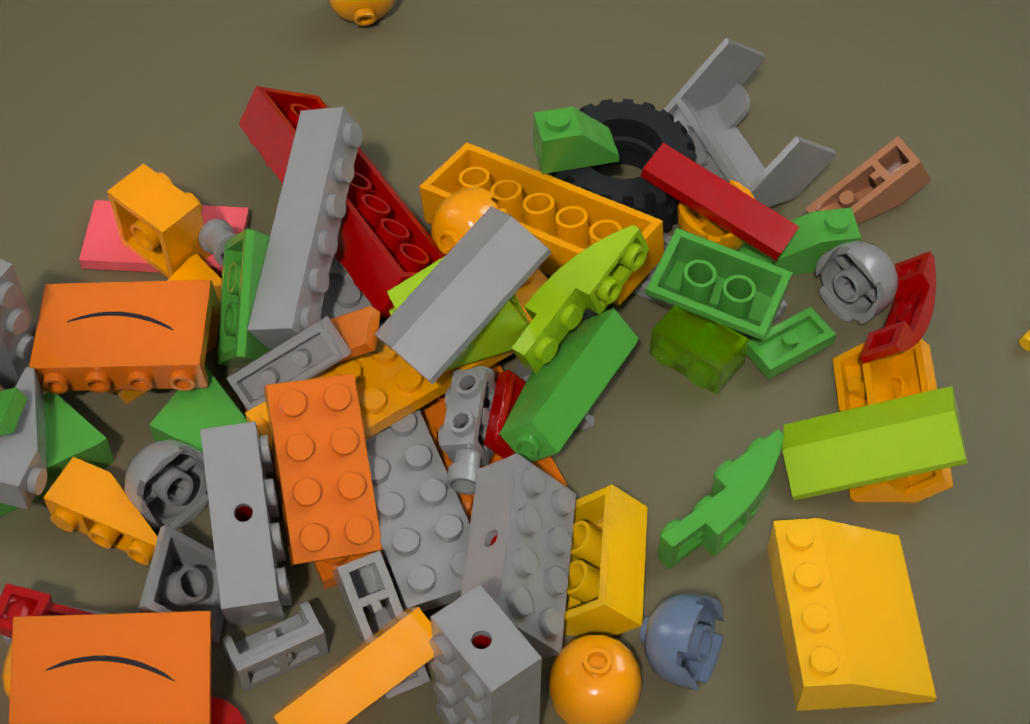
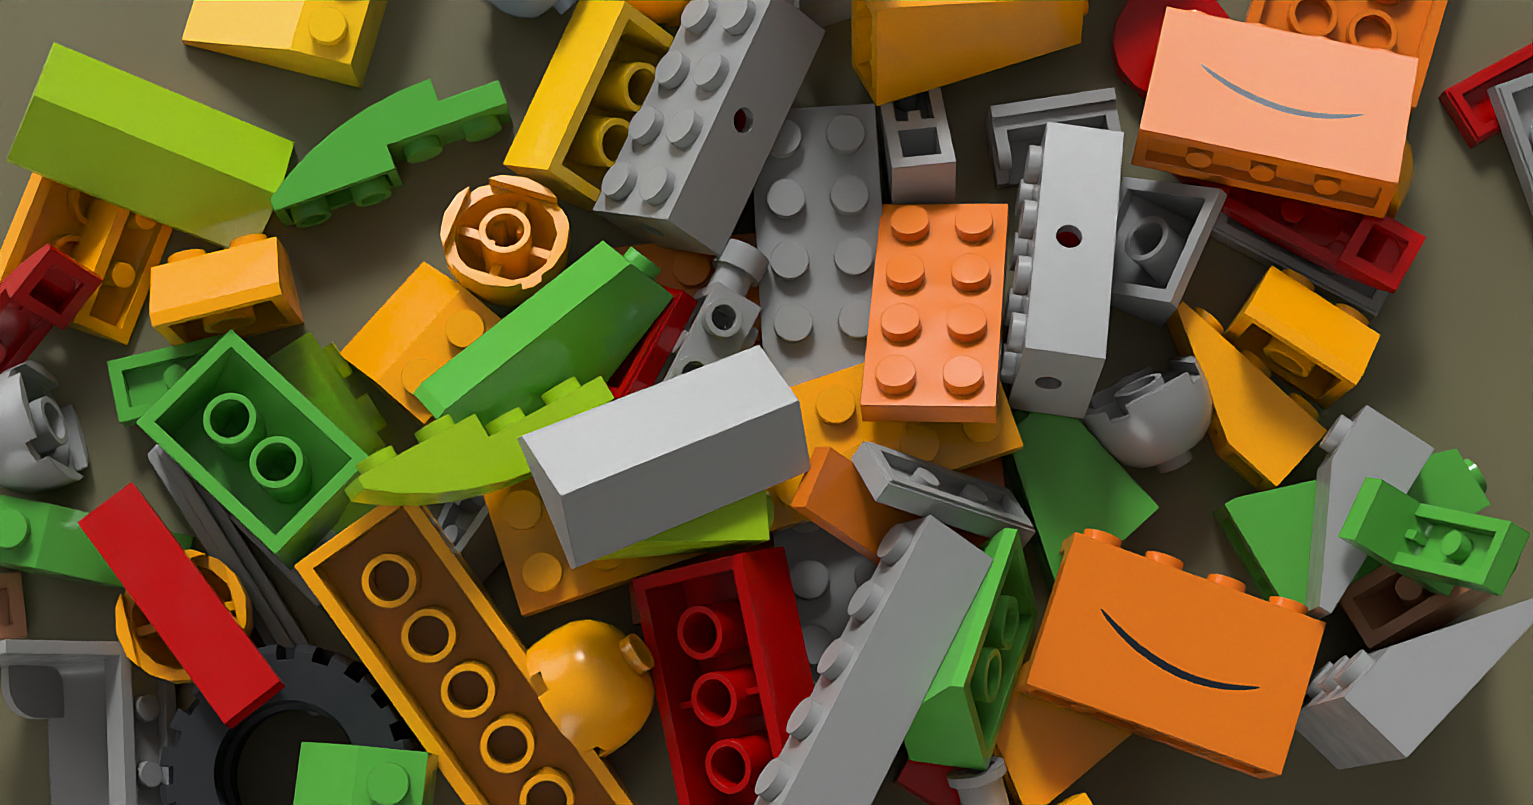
camera: 165 degrees left, 25 degrees up
none -> light orange slope [149,234,304,346]
none -> light orange slope [339,261,502,428]
none -> light orange cylinder [440,175,571,306]
none -> light orange slope [1222,265,1380,409]

